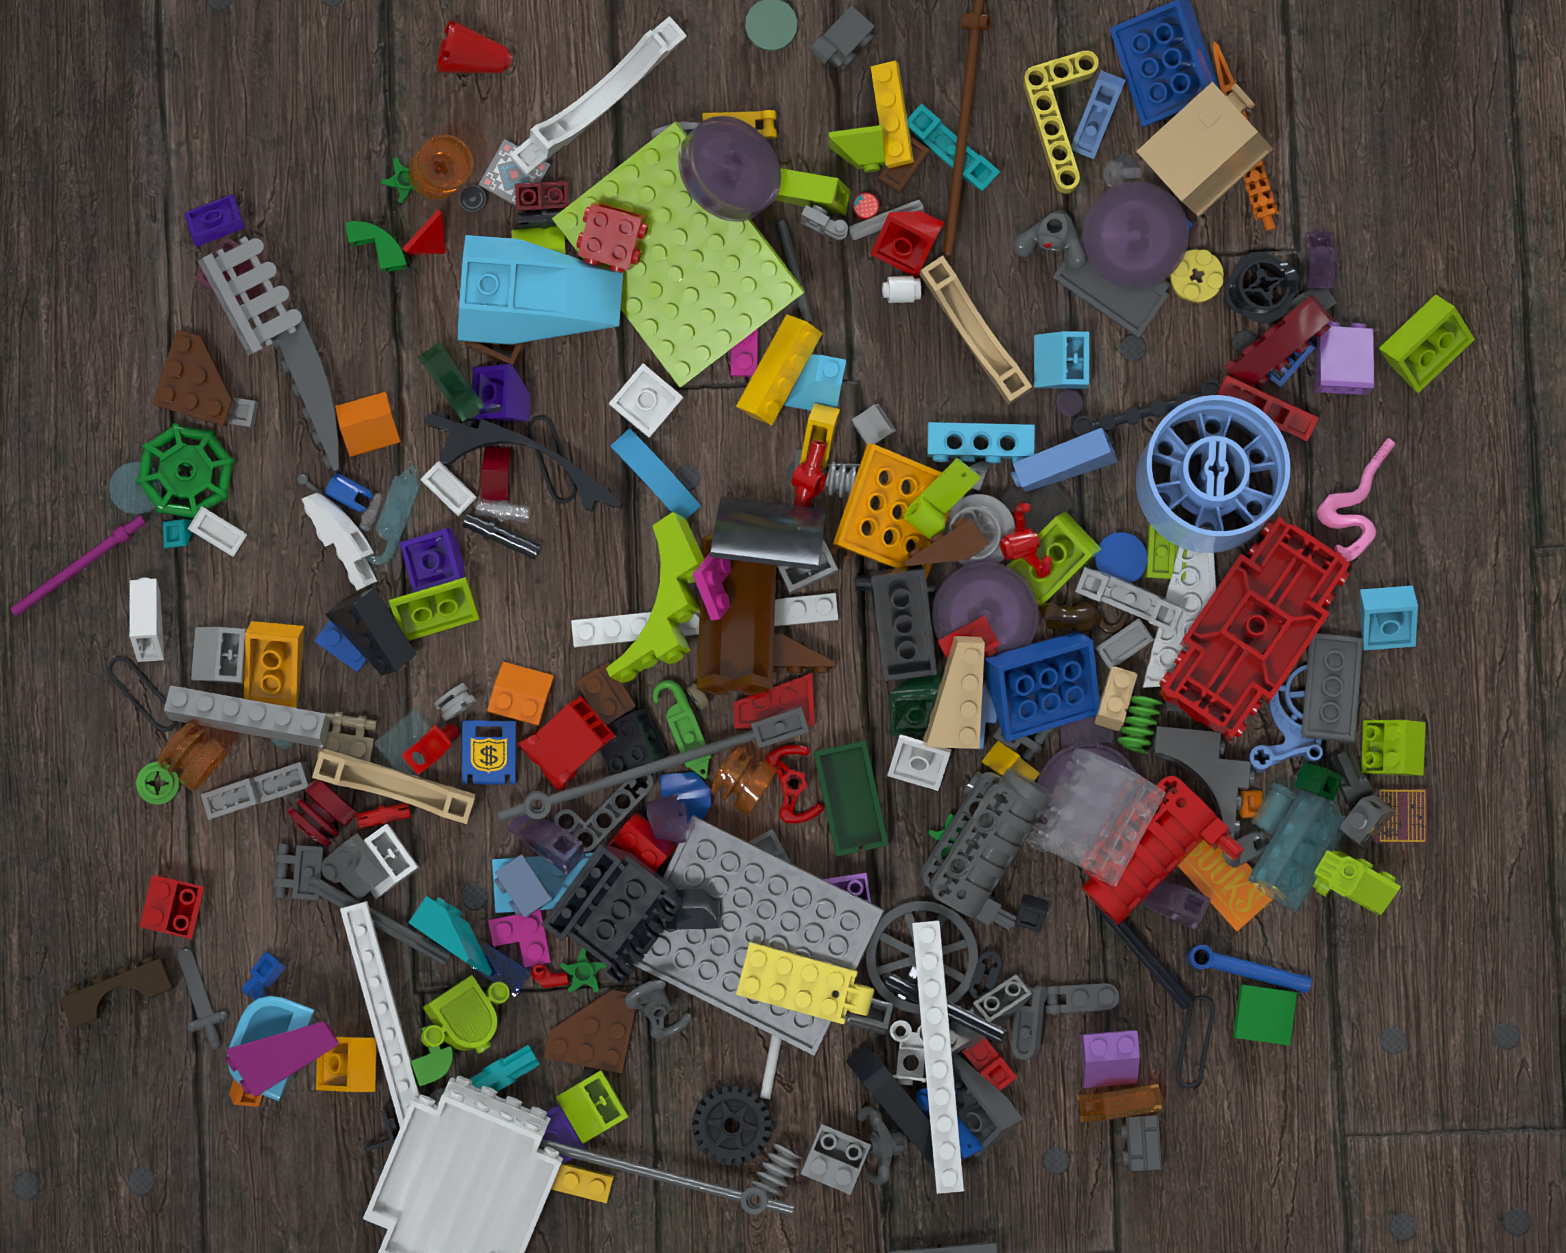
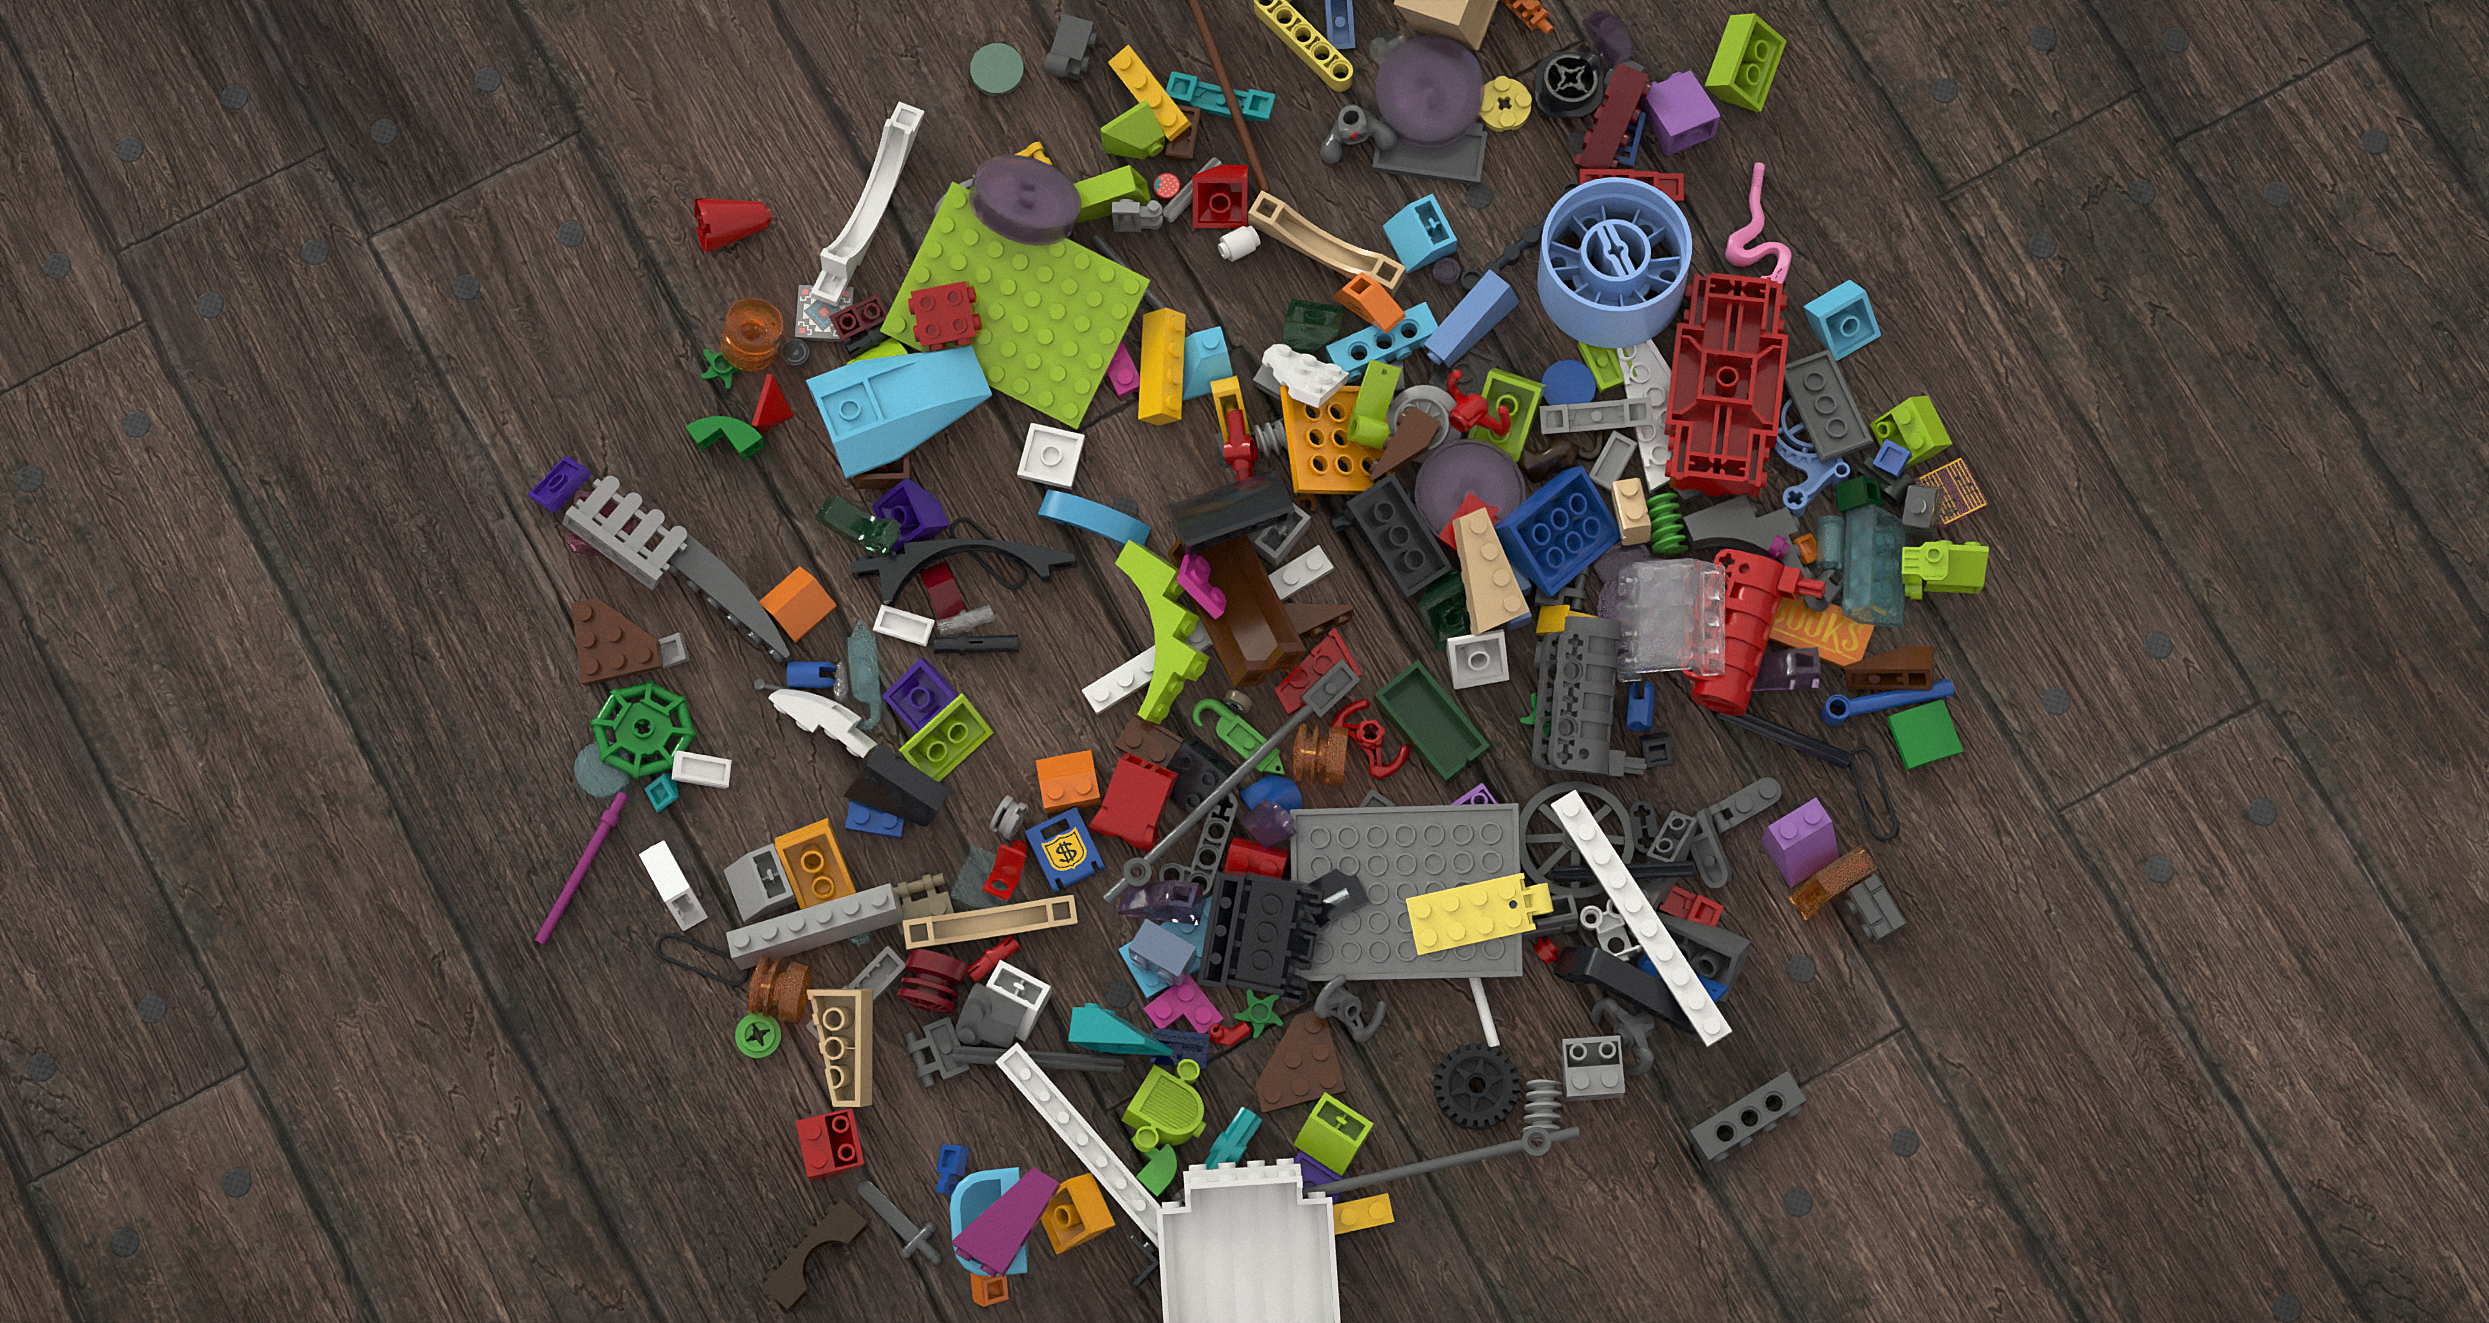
camera: 20 degrees left, 10 degrees down
none -> tan wedge [807,989,873,1107]
none -> white plate [1262,344,1349,408]
none -> clear green slope [1282,299,1345,354]
none -> orange slope [1333,272,1406,334]
none -> red plate [1534,937,1560,964]
none -> blue piece [1625,680,1655,731]
none -> magenta plate [1767,535,1790,561]
none -> reddish brown slope [1845,646,1935,690]
none -> blue tile [1872,439,1912,478]

